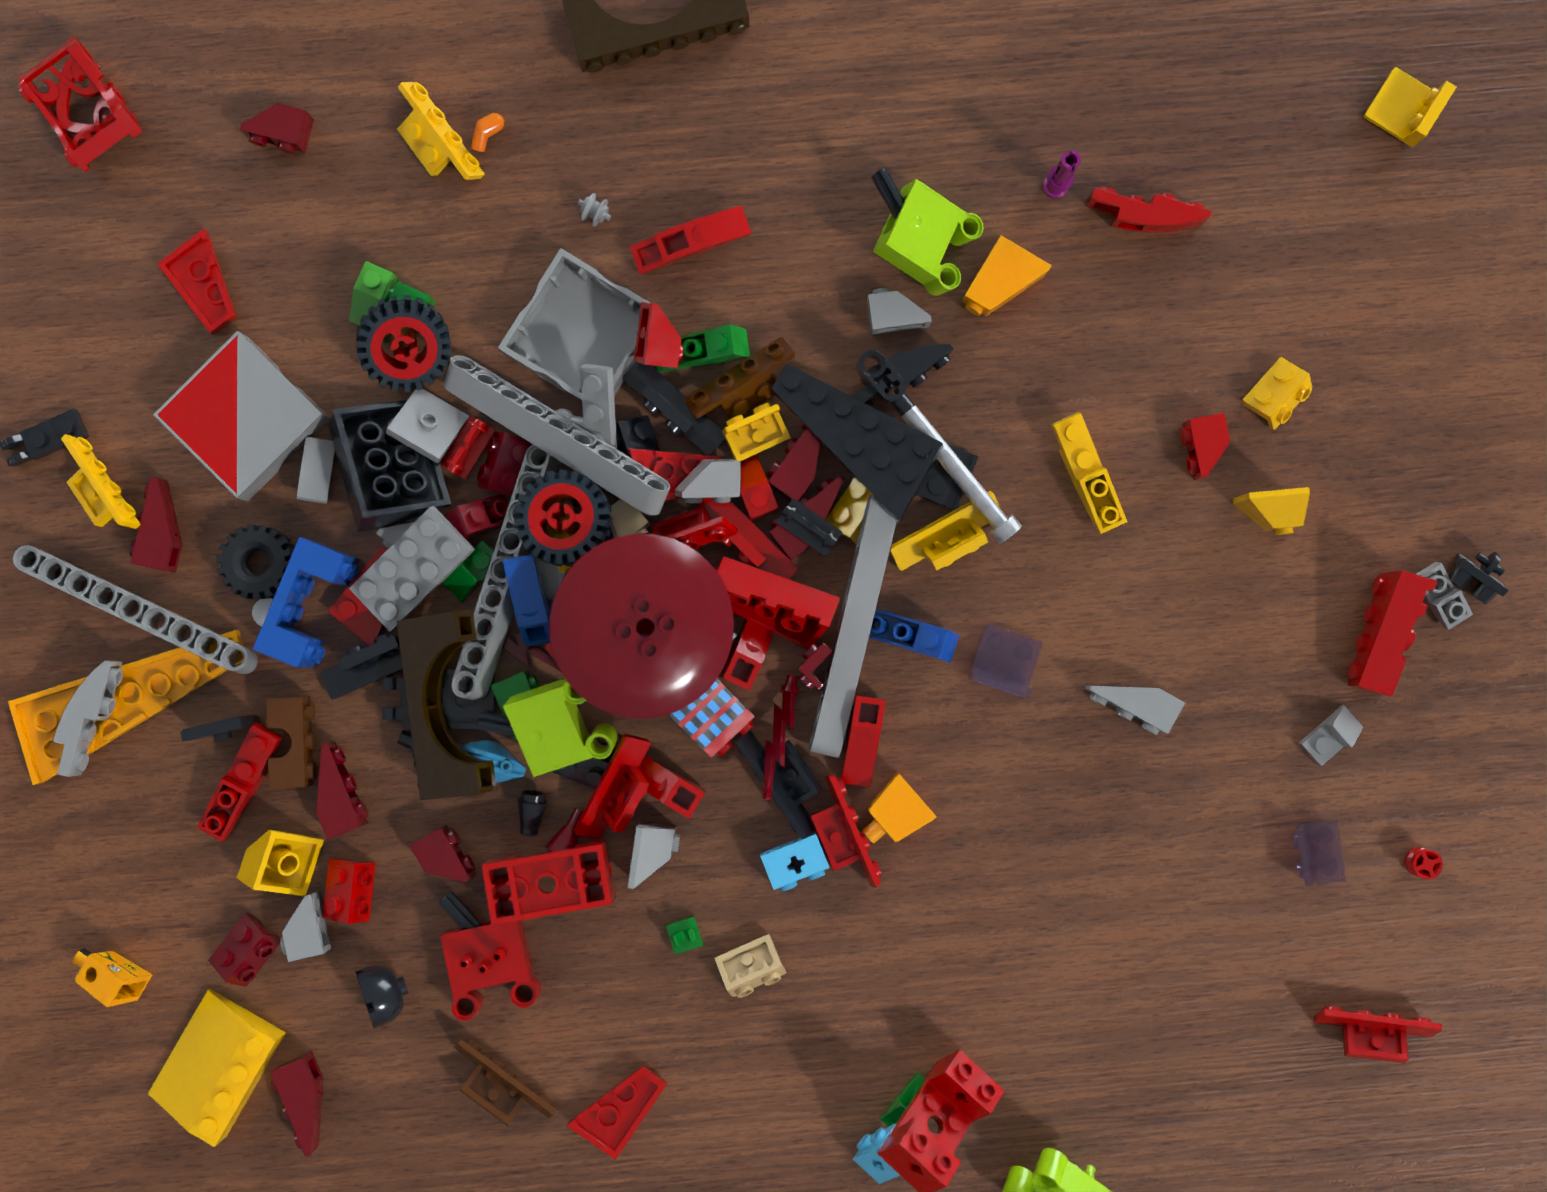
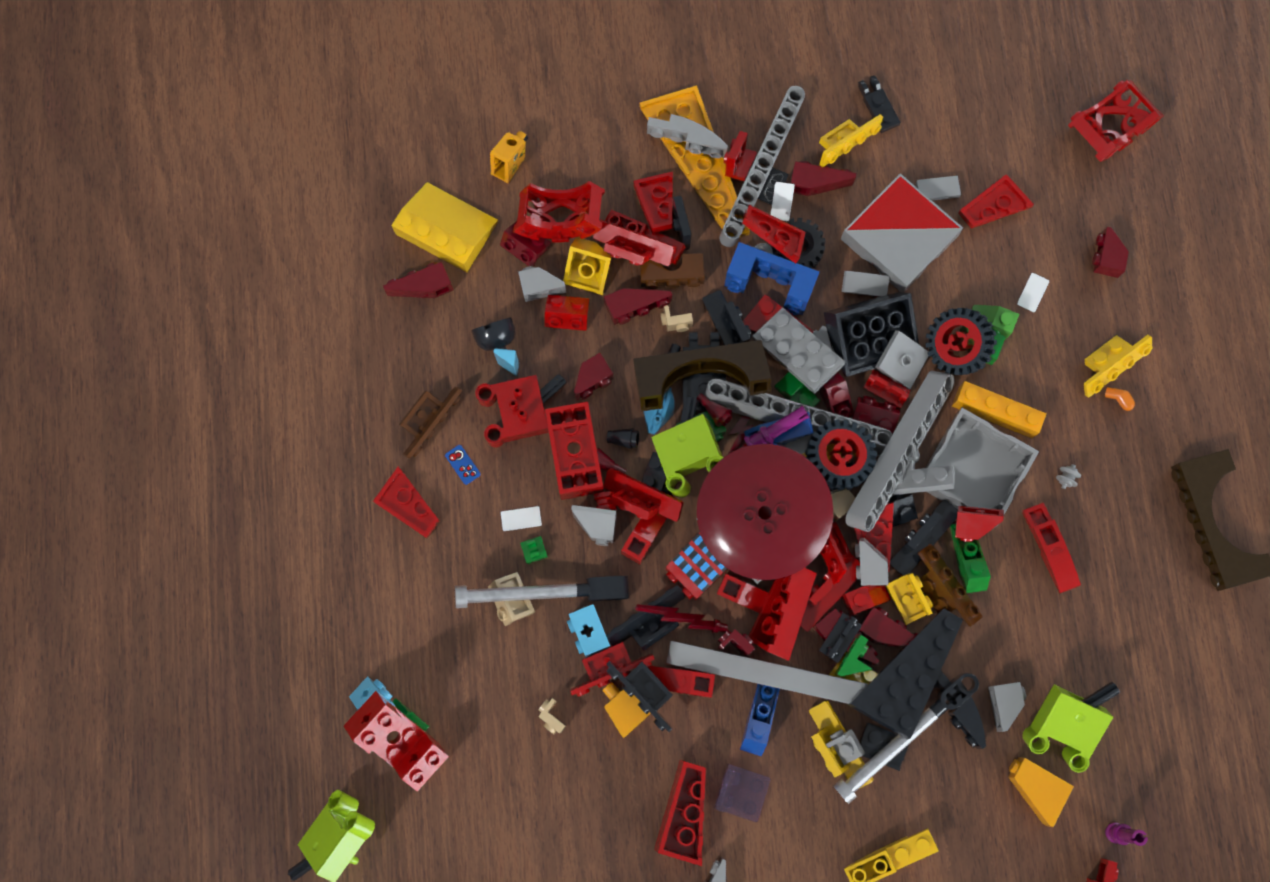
camera: 90 degrees right, 10 degrees down
none -> blue sticker [445,445,481,485]
none -> flat silver piece [455,576,630,608]
none -> medium azure slope [494,348,519,377]
none -> white sticker [501,506,542,531]
none -> red fence [513,181,605,243]
none -> tan bracket [538,698,566,734]
none -> red bracket [593,219,675,266]
none -> red wheel [593,491,617,511]
none -> black bracket [606,661,673,732]
none -> red wing [633,171,673,233]
none -> red wedge [654,760,706,866]
none -> tan bracket [660,305,693,332]
none -> dark red cone [696,393,732,427]
none -> red bracket [723,131,757,181]
none -> red wing [742,205,806,264]
none -> magenta pin [744,406,810,446]
none -> black sticker [758,167,788,205]
none -> white sticker [771,182,795,221]
none -> light grey bracket [826,729,865,765]
none -> green slope [835,635,872,676]
none -> light grey tile [915,176,961,201]
none -> light orange brick [952,381,1047,438]
none -> white sticker [1017,273,1049,312]

